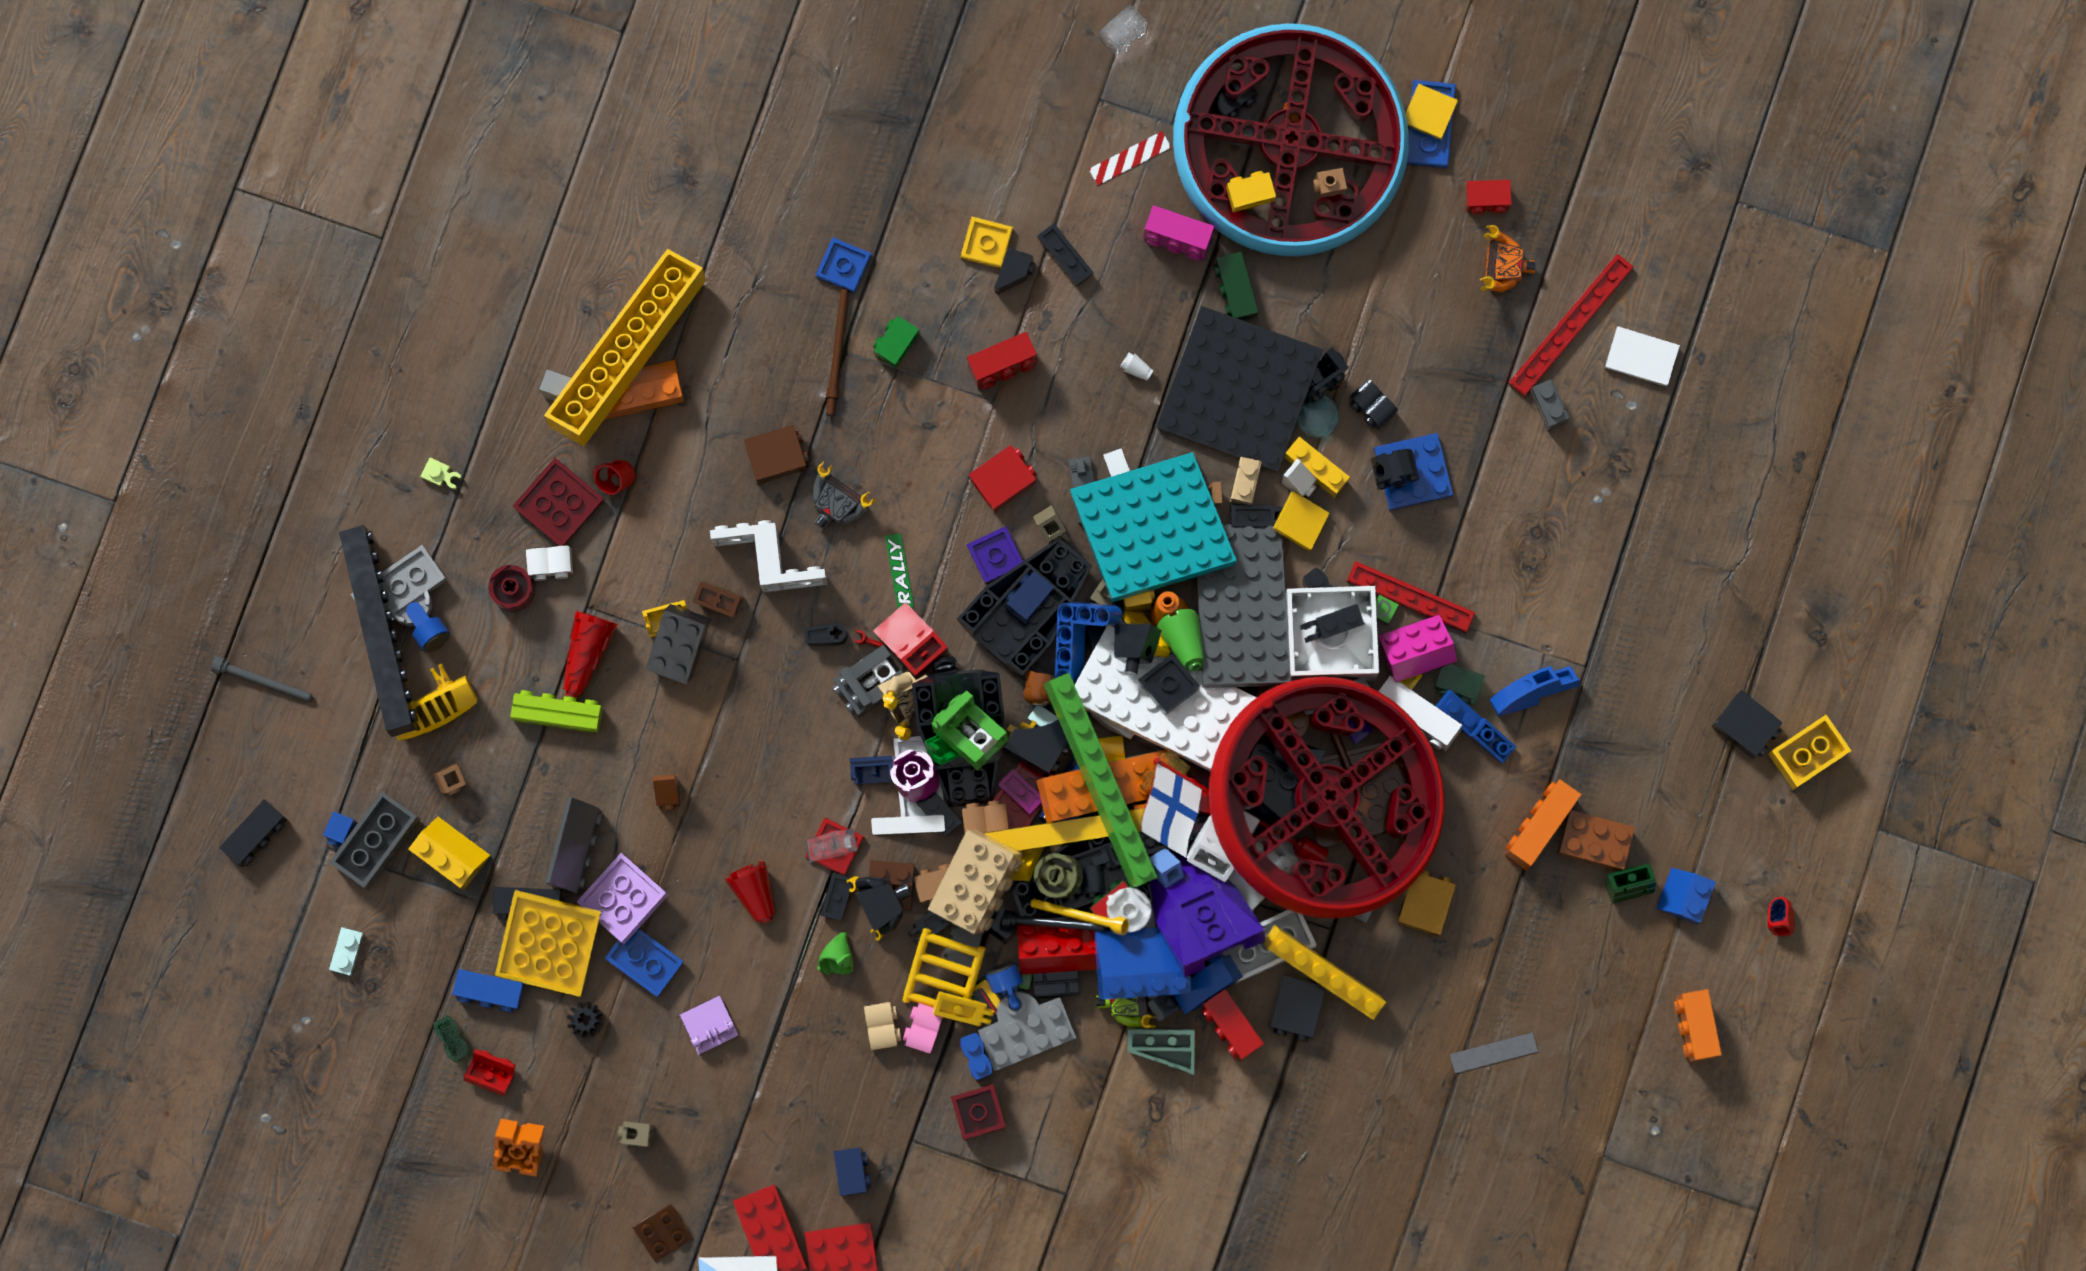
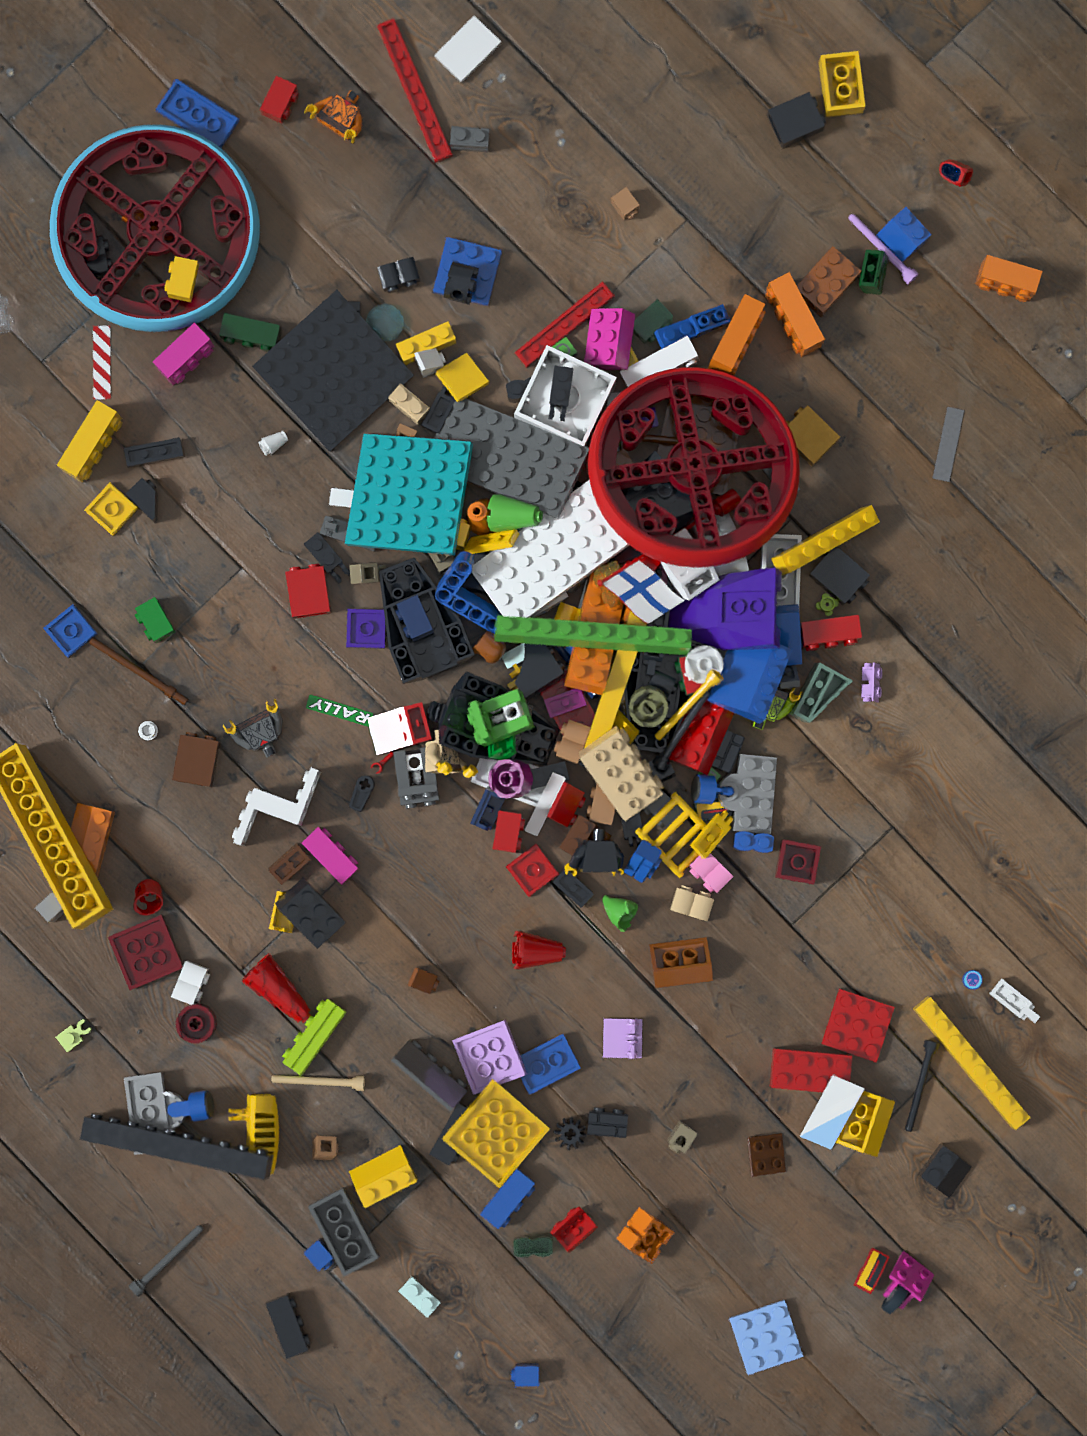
camera: 65 degrees left, 5 degrees up
clear slope [805,829,858,862] -> none
dark blue brick [833,1147,872,1197] -> none
red brick [967,332,1037,390] -> none
black torso [1114,624,1162,675] -> none
black plate [1138,654,1200,715] -> none
medium blue brick [1149,848,1184,888] -> none
black bracket [1305,347,1349,404] -> none
medium nougat brick [1313,168,1347,198] -> none
yellow tile [1405,84,1458,140] -> none
blue slope [1490,666,1580,716] -> none
none -> yellow brick [57,400,122,483]
none -> white plate [138,721,158,740]
none -> tan piece [271,1075,365,1091]
none -> dark pink brick [302,827,359,885]
none -> black hinge [304,532,350,583]
none -> red brick [493,811,525,853]
none -> blue brick [511,1363,539,1386]
none -> red slope [547,782,586,828]
none -> black brick [587,1107,628,1138]
none -> medium nougat brick [611,187,640,220]
none -> blue brick [624,840,662,883]
none -> dark orange slope [649,937,713,988]
none -> orange brick [708,294,766,376]
none -> lime plate [816,593,839,616]
none -> lavender piece [849,214,919,284]
none -> lavender hinge [861,663,882,702]

